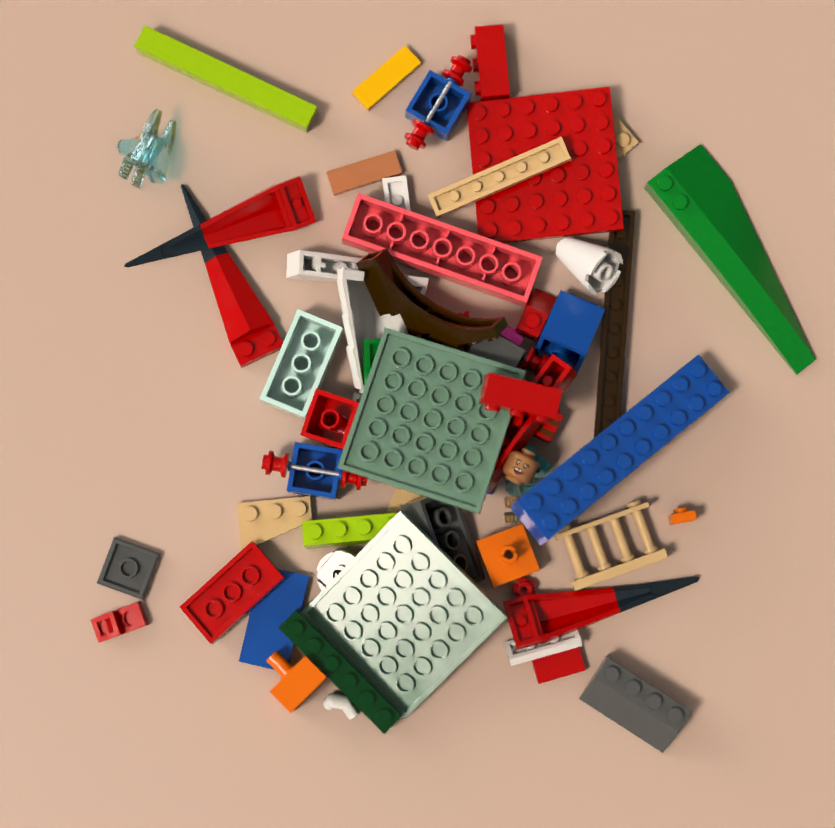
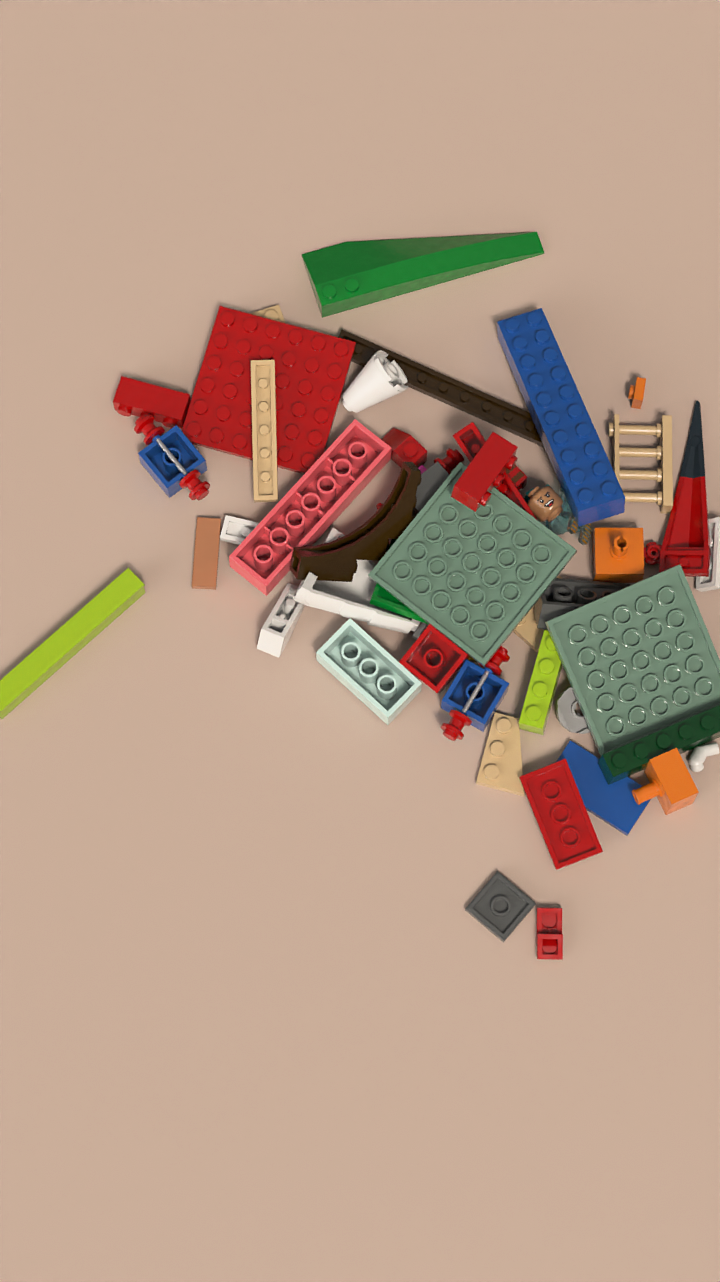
camera: 70 degrees left, 10 degrees down
clear light blue piece [117,109,176,188] -> none
red plate [124,176,316,268] -> none
red plate [181,184,283,368] -> none
yellow tile [352,45,421,111] -> none
blue slope [535,290,605,378] -> none

